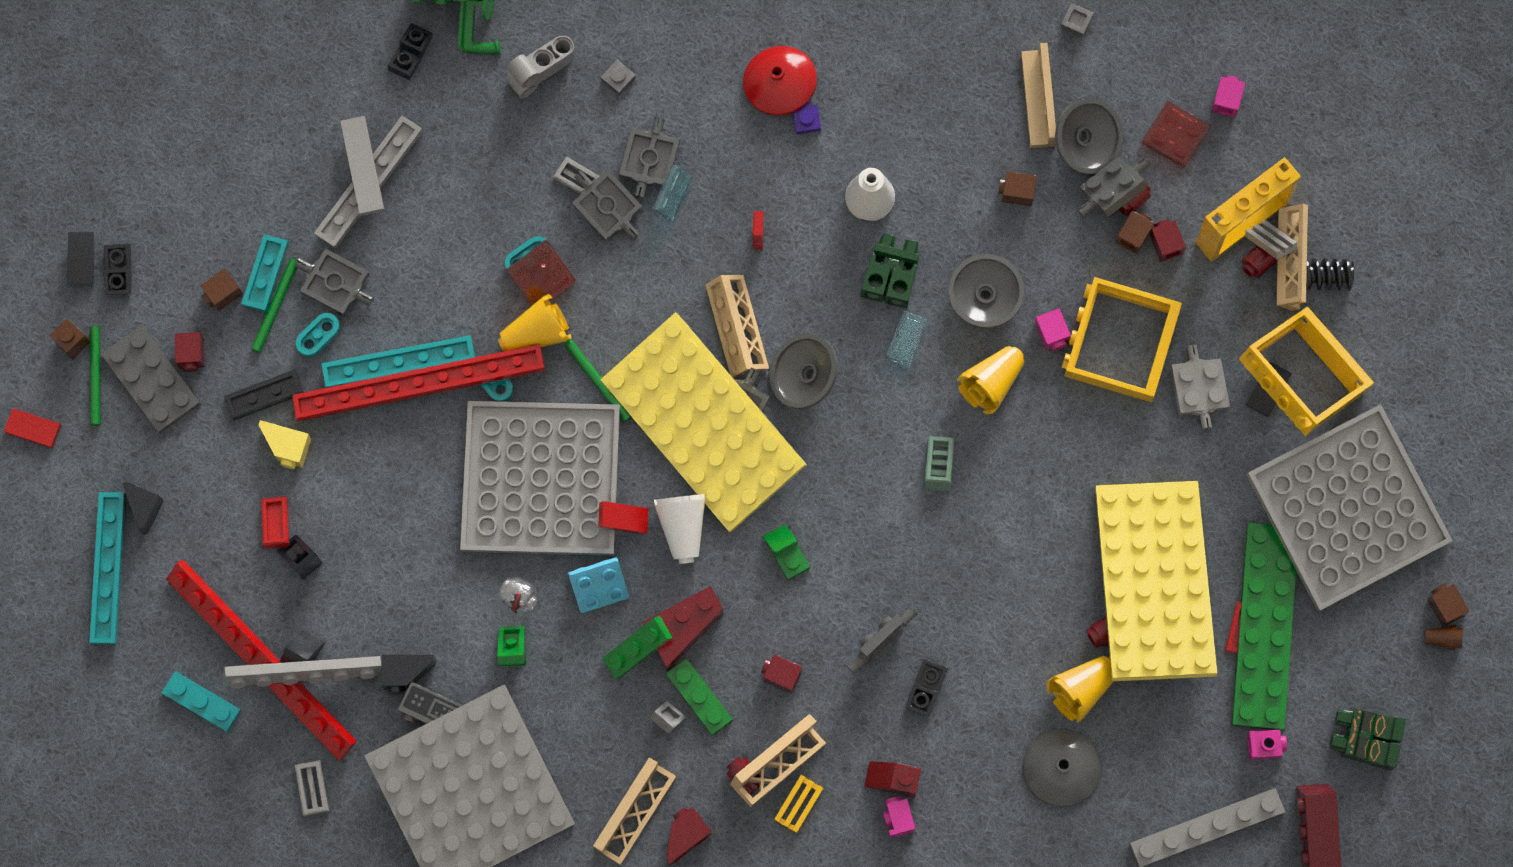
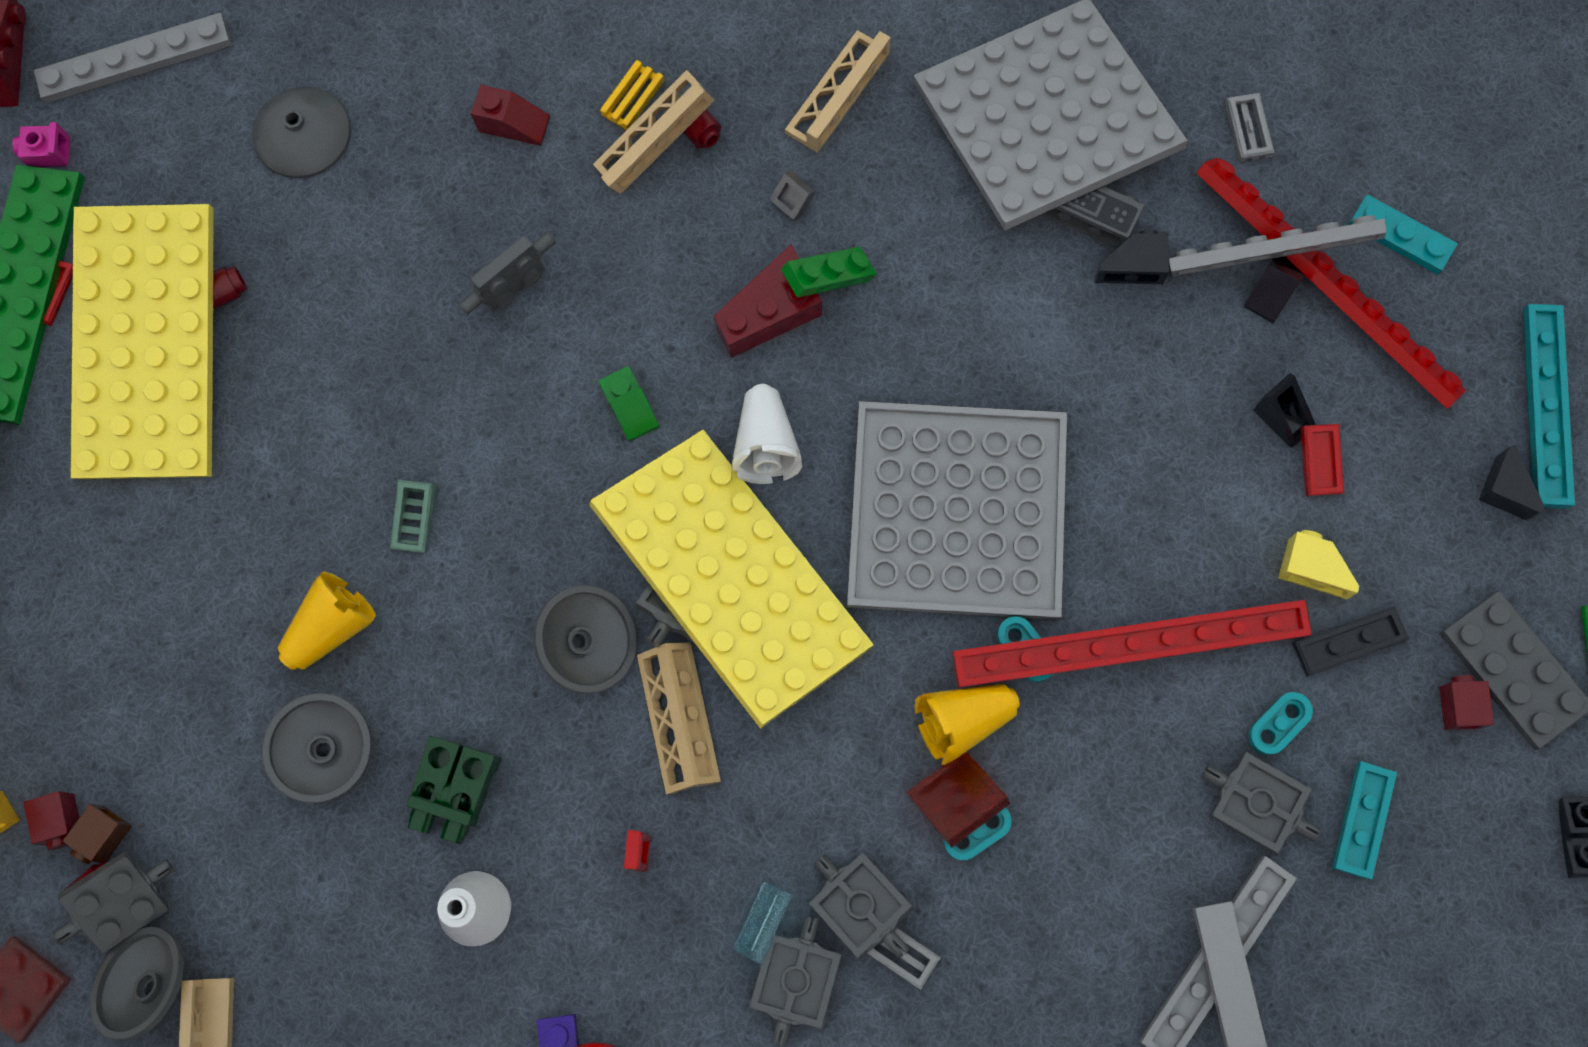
camera: 175 degrees left, 0 degrees up
reddish brown brick [200,268,243,312] -> none
green bar [251,258,299,353] -> none
teal plate [321,335,475,388] -> none
green slope [497,626,526,667] -> none
clear head [498,576,538,615] -> none
green bar [564,339,632,423] -> none
medium azure bracket [568,557,629,613] -> none
red tile [598,501,649,535] -> none
green plate [666,658,733,736] -> none
dark red slope [667,807,712,866] -> none
dark red brick [761,654,802,694] -> none
dark pink brick [883,796,915,839] -> none
clear light blue tile [886,311,927,367] -> none
black slope [905,658,948,717] -> none
reddish brown brick [998,171,1037,206] -> none
dark pink brick [1034,308,1071,351] -> none
yellow cone [1046,656,1114,722] -> none
yellow window [1062,277,1182,403] -> none
light grey plate [1170,345,1230,430] -> none

